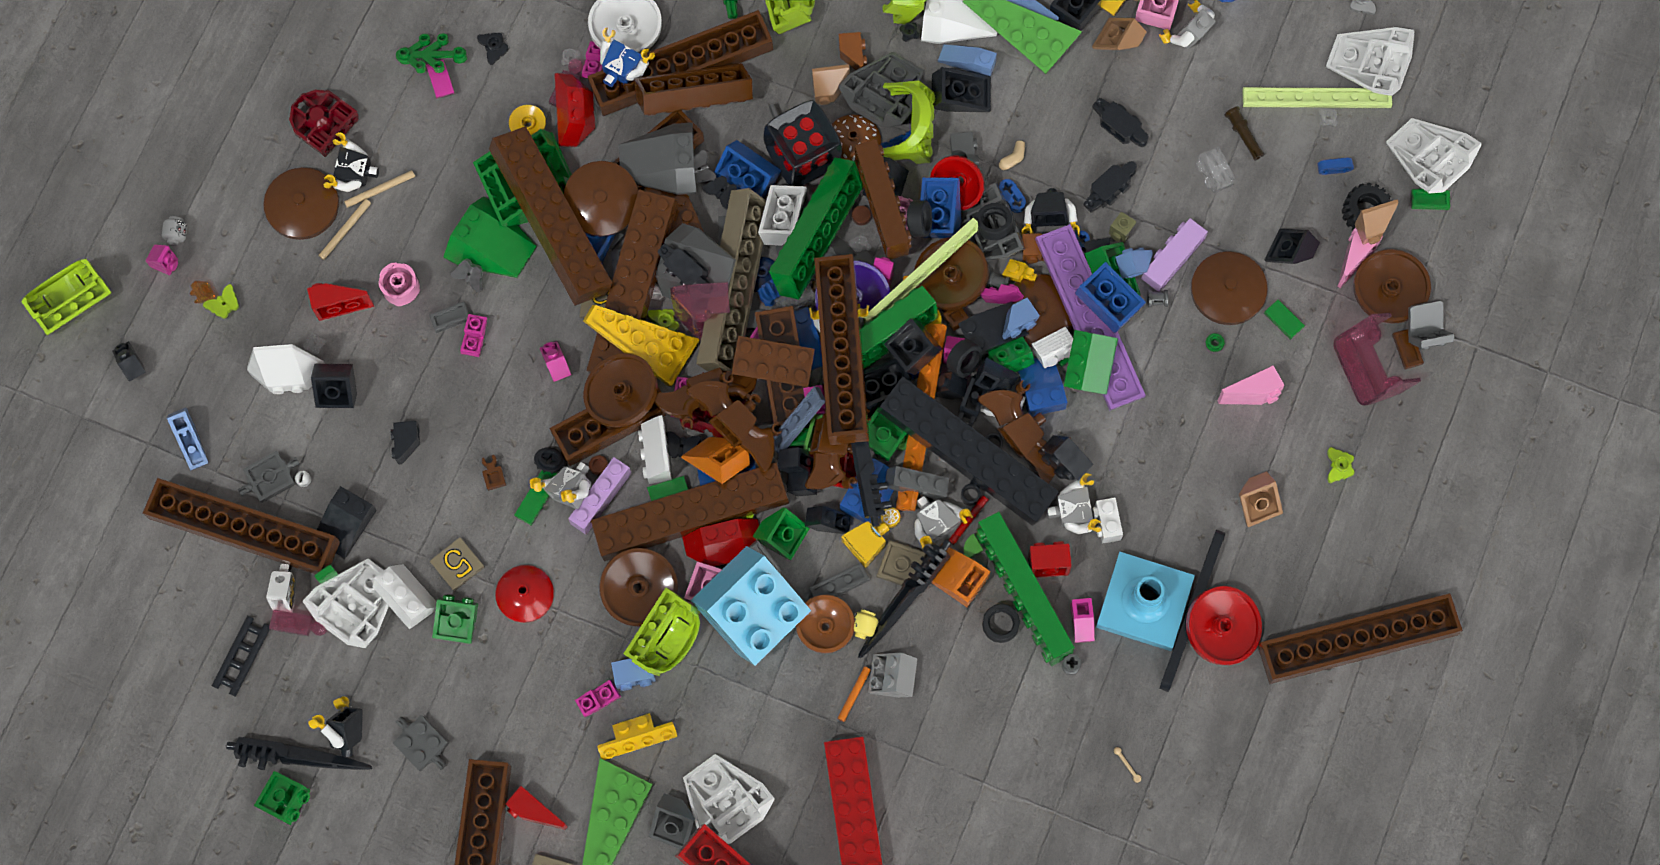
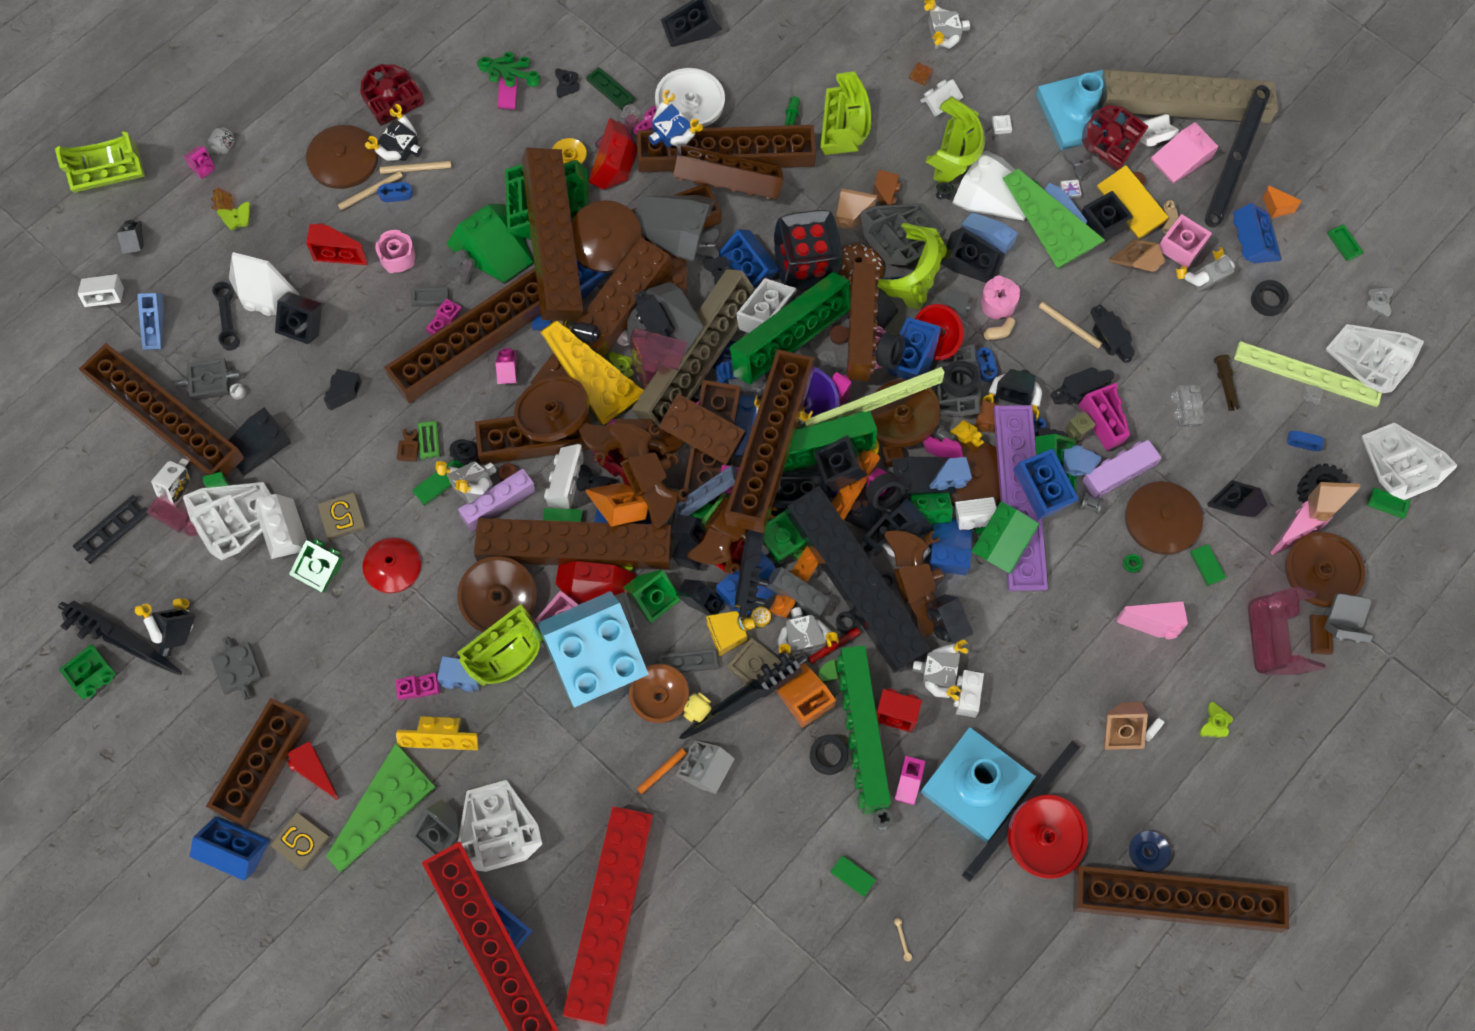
camera: 15 degrees right, 5 degrees down
none -> white brick [78,274,124,307]
none -> black piece [212,281,240,351]
none -> blue beam [377,182,413,202]
none -> reddish brown brick [384,267,541,403]
none -> bright green tile [418,421,440,460]
none -> blue tile [532,314,551,330]
none -> black brick [571,322,600,344]
none -> dark green tile [586,67,635,111]
none -> green tile [830,855,876,898]
none -> bright pink brick [980,276,1020,320]
none -> tan bar [1039,302,1102,349]
none -> dark pink wedge [1078,383,1130,451]
none -> dark blue dish [1129,831,1171,872]
none -> white tile [1145,718,1165,742]
none -> black tyre [1251,280,1289,316]

